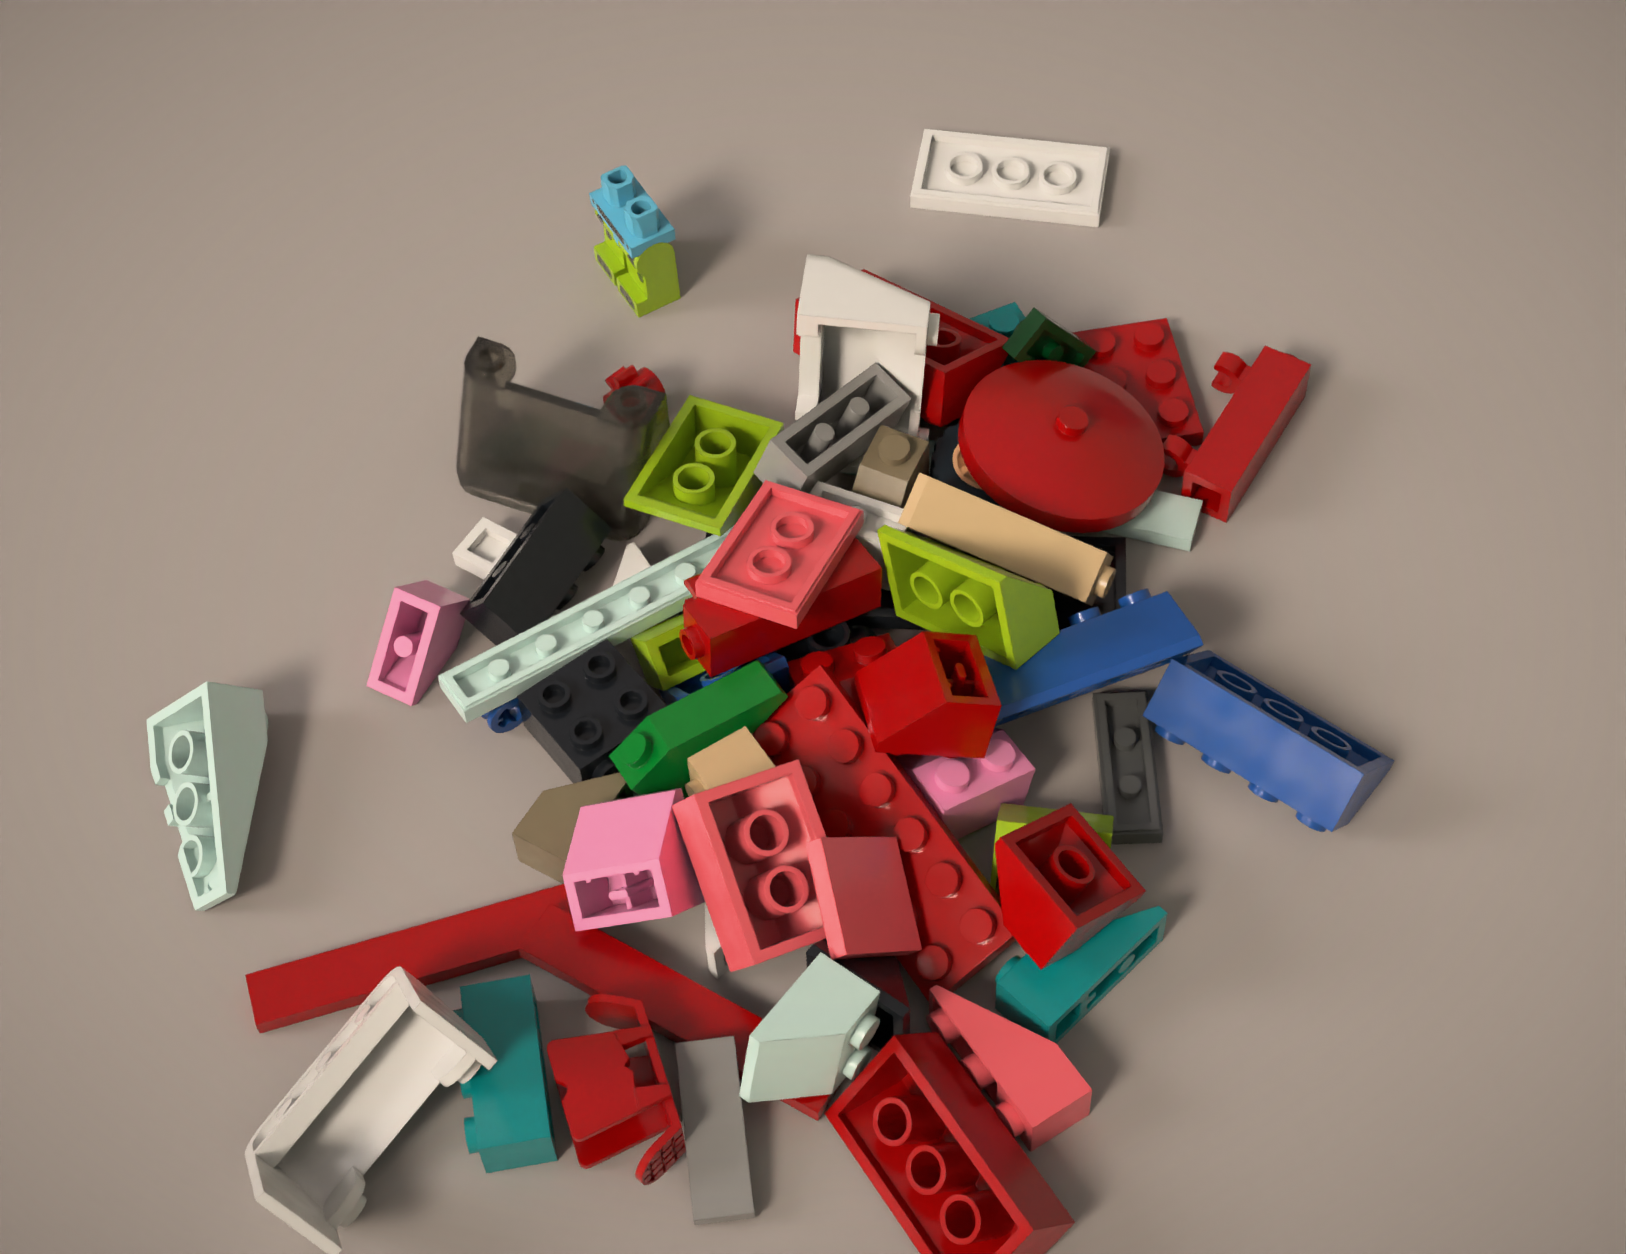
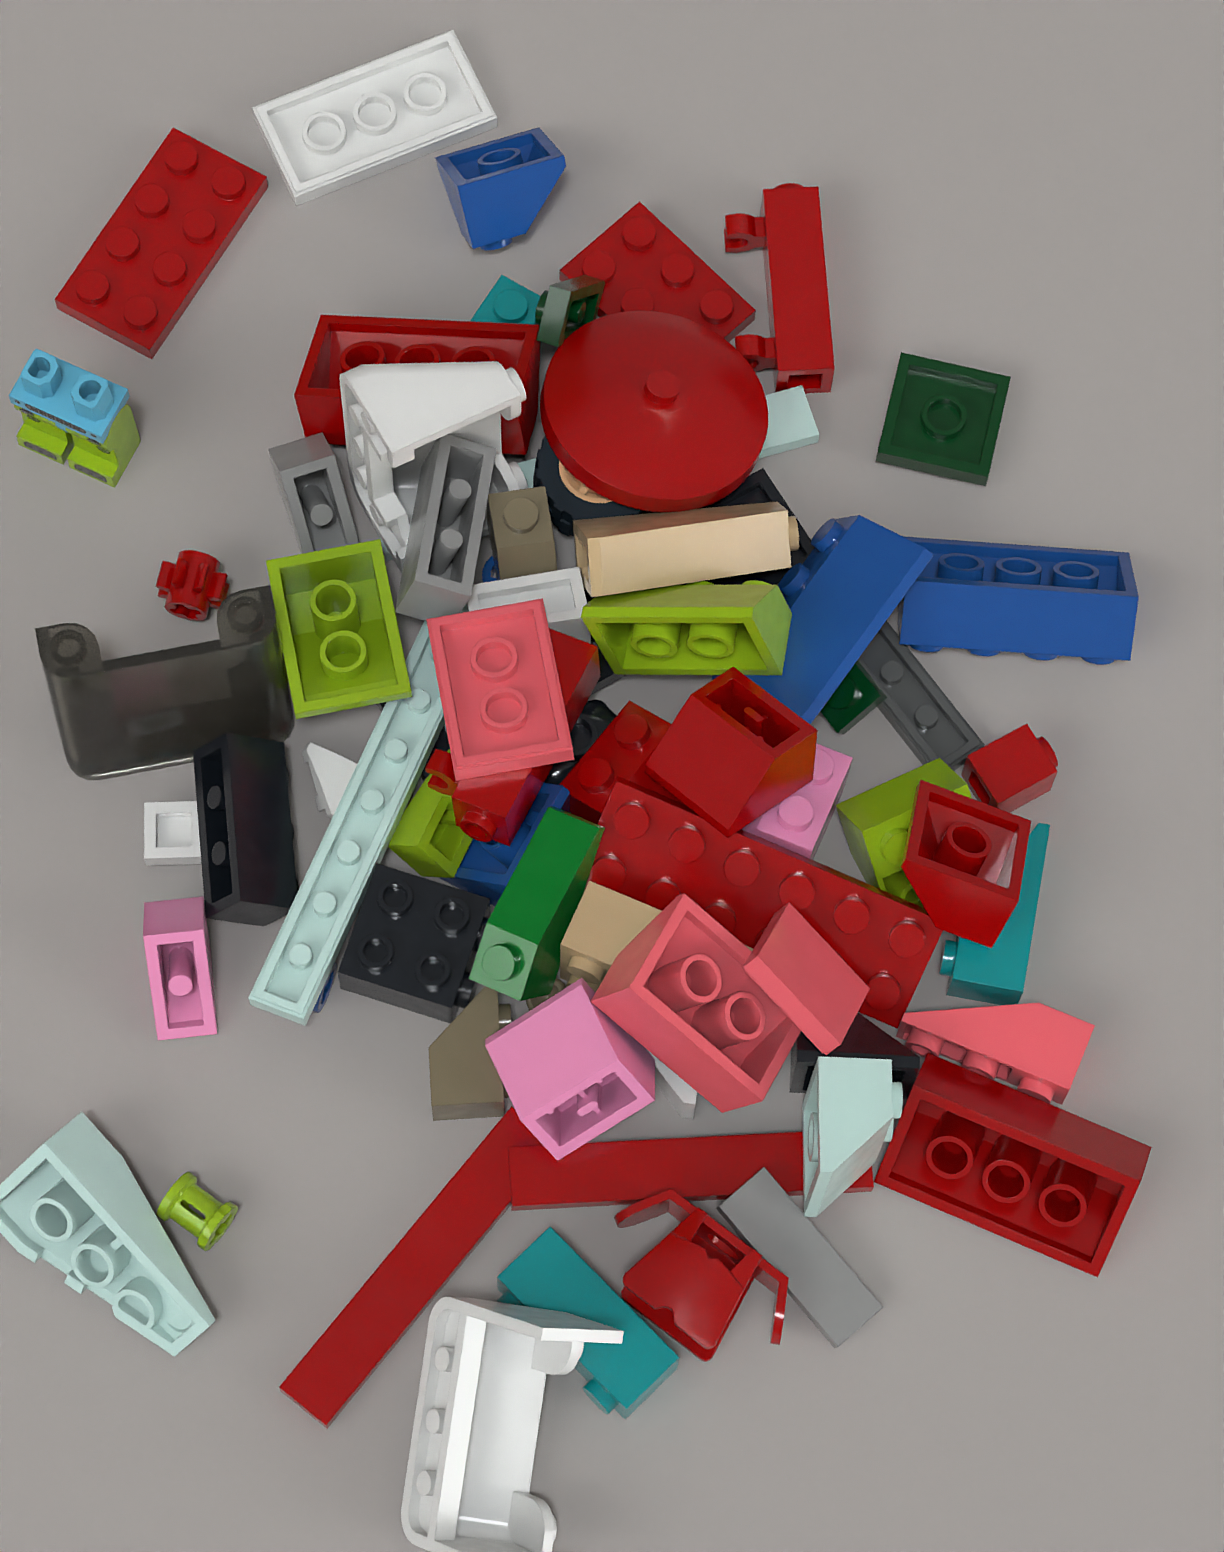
camera: 40 degrees left, 15 degrees up
none -> red plate [55,128,268,359]
none -> lime bush [156,1172,238,1251]
none -> light grey slope [268,433,359,554]
none -> blue slope [435,127,566,250]
none -> dark green plate [820,660,887,734]
none -> dark green plate [876,352,1011,486]
none -> red brick [961,723,1058,813]

